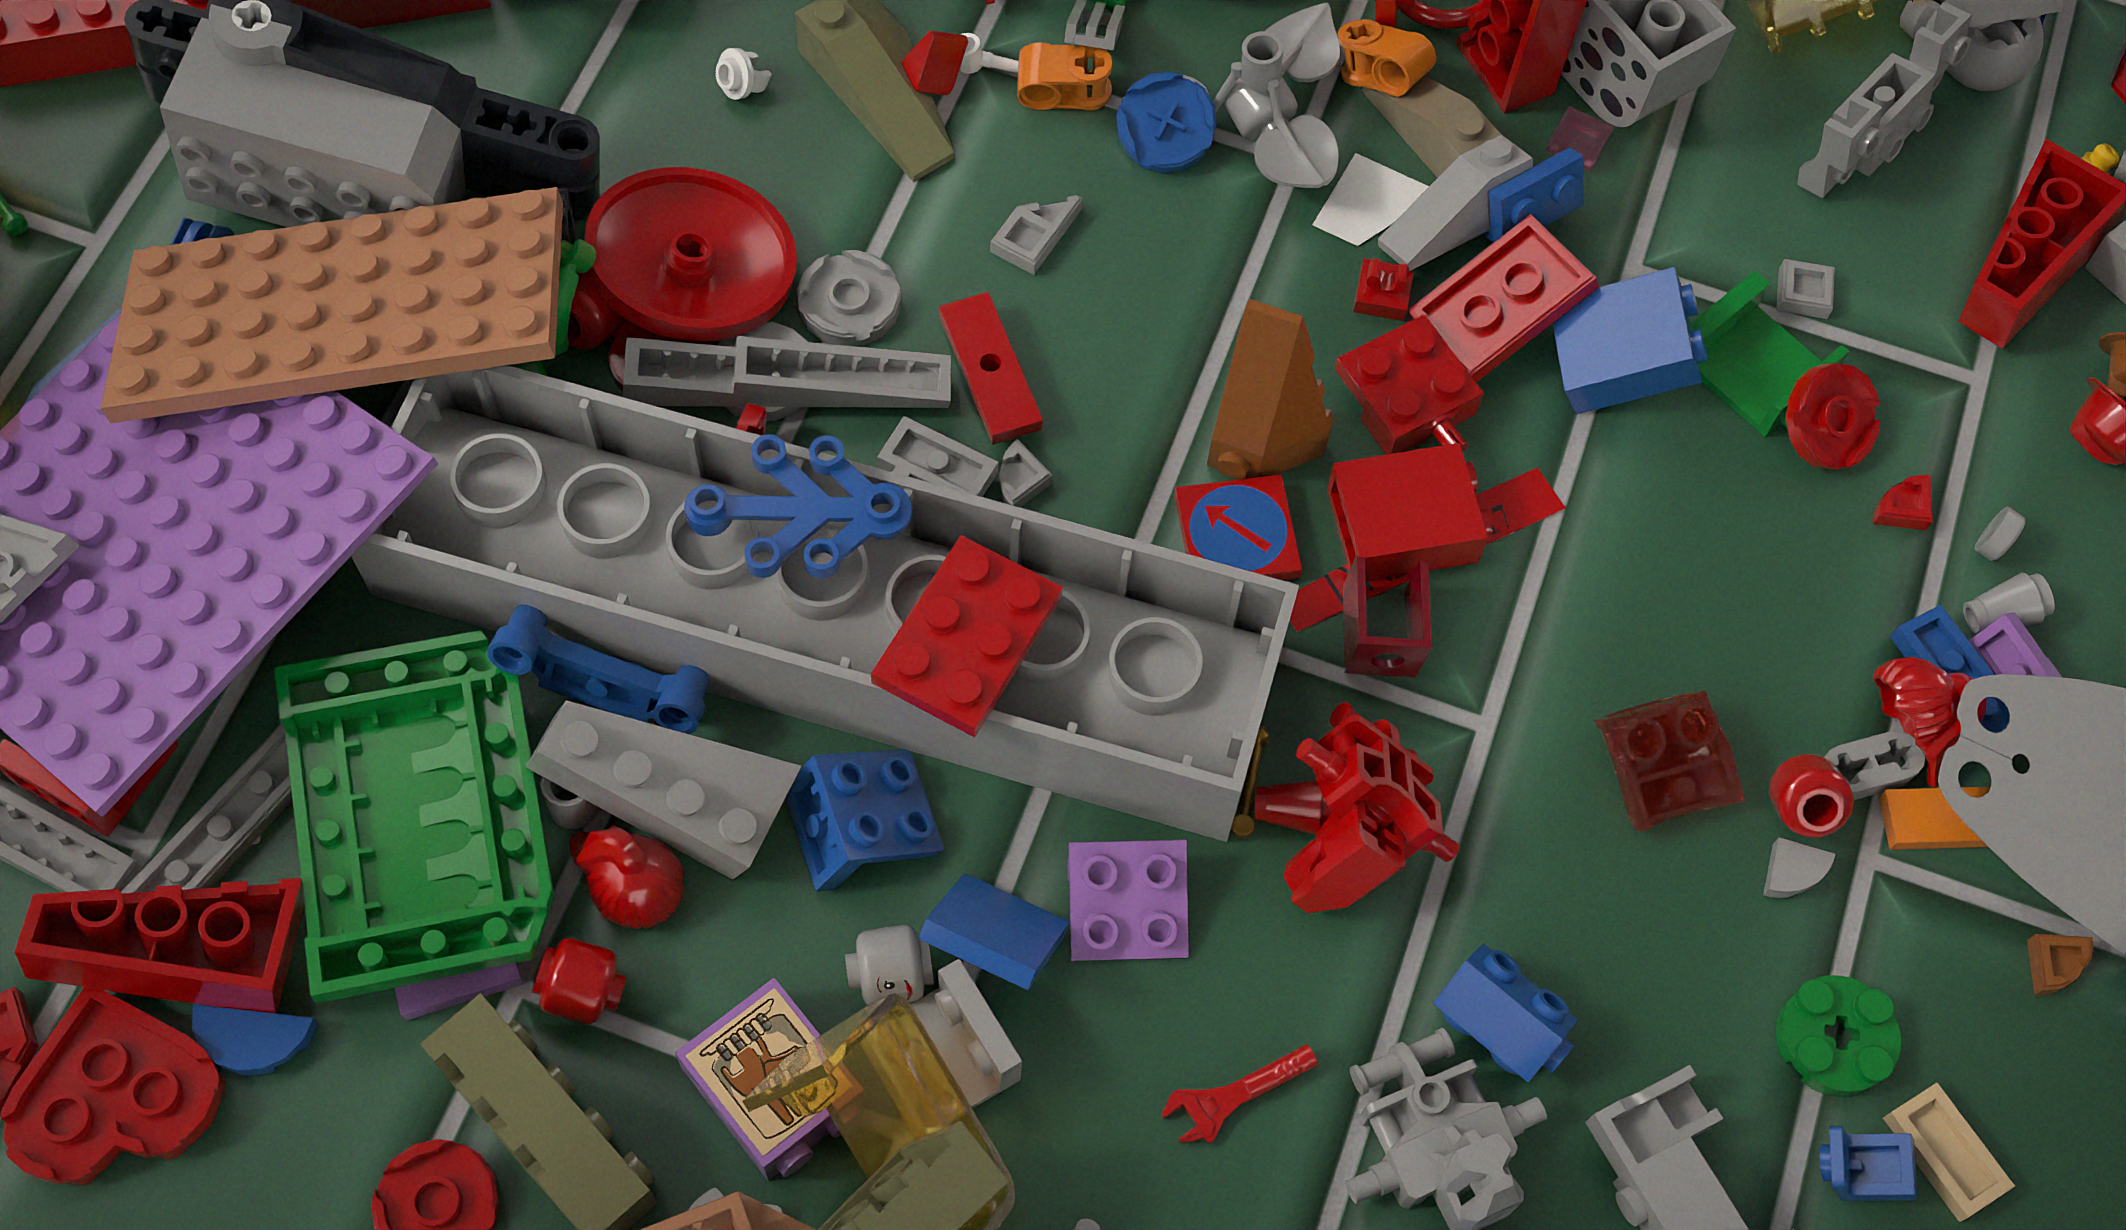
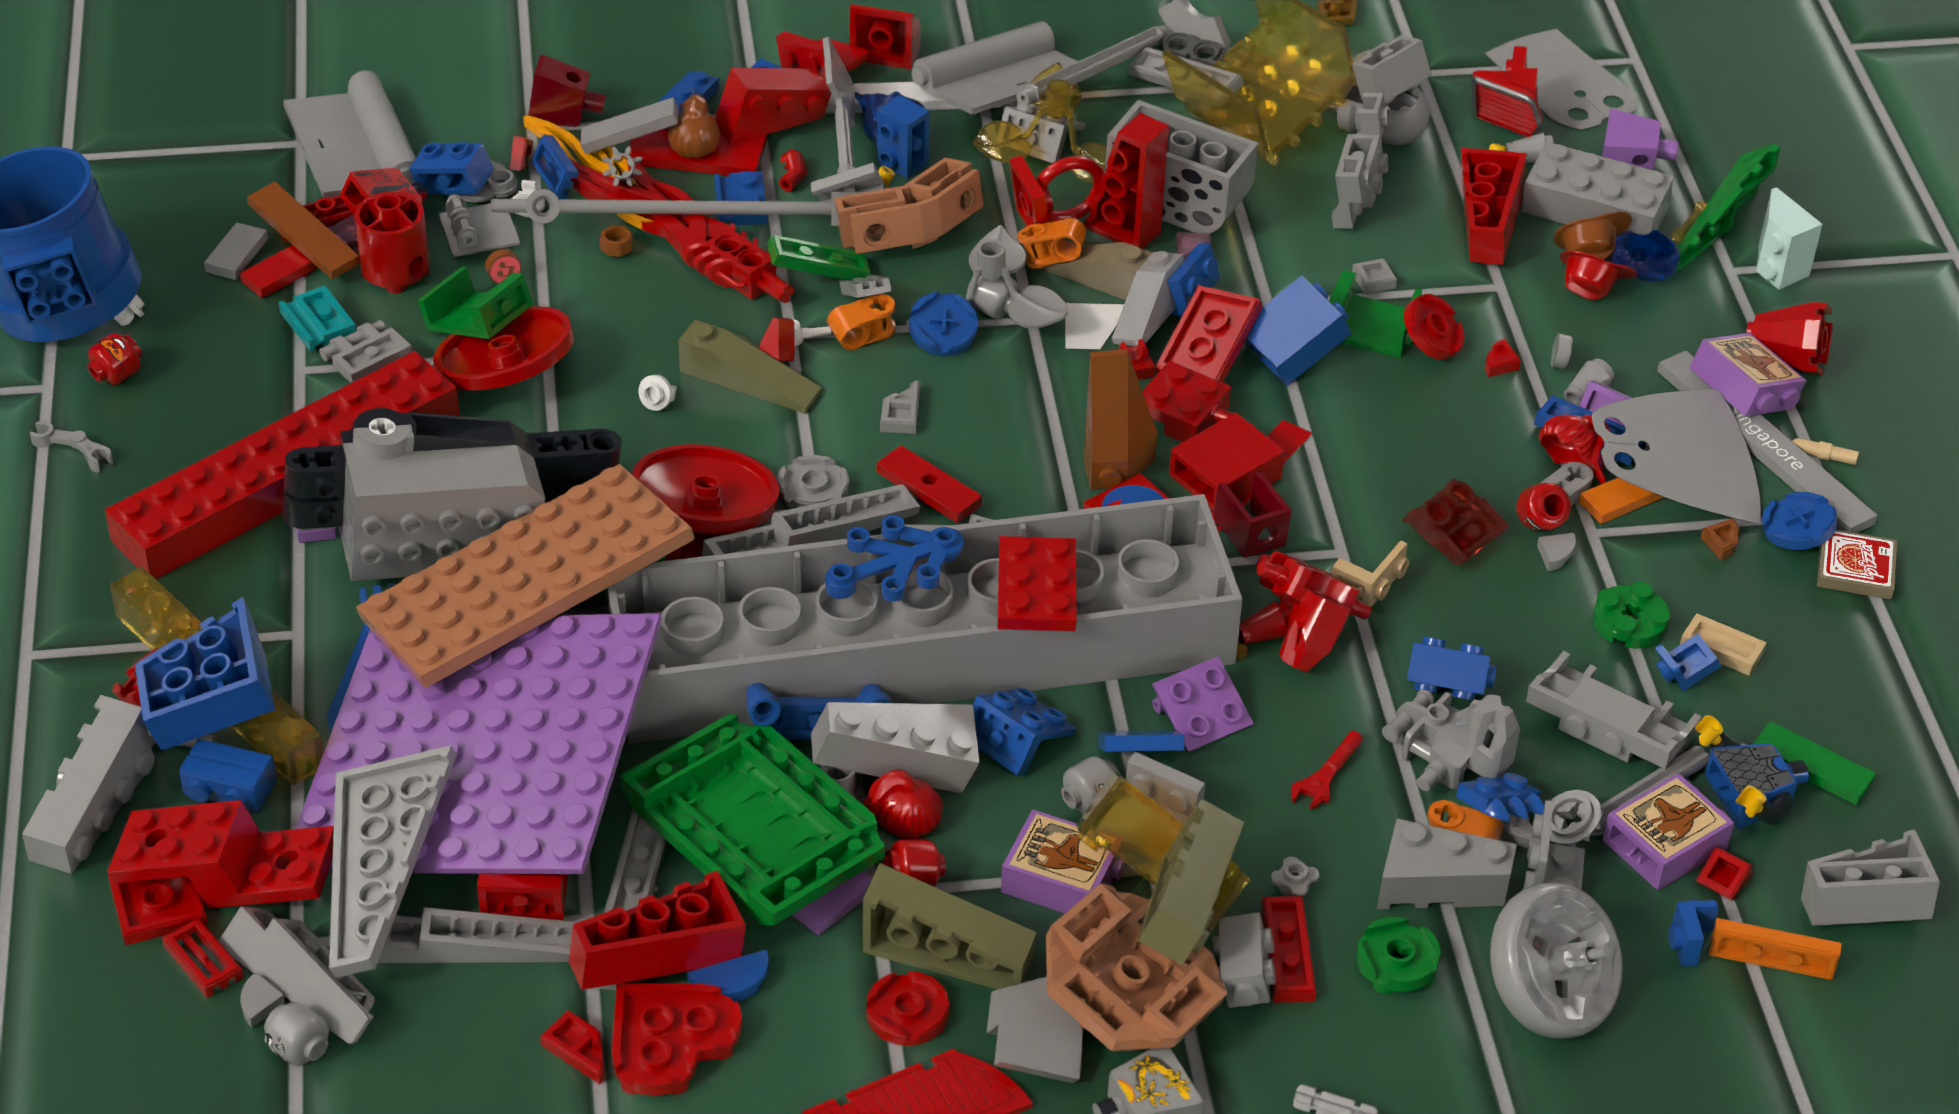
camera: 25 degrees left, 20 degrees down
none -> tan bracket [1331,540,1409,607]

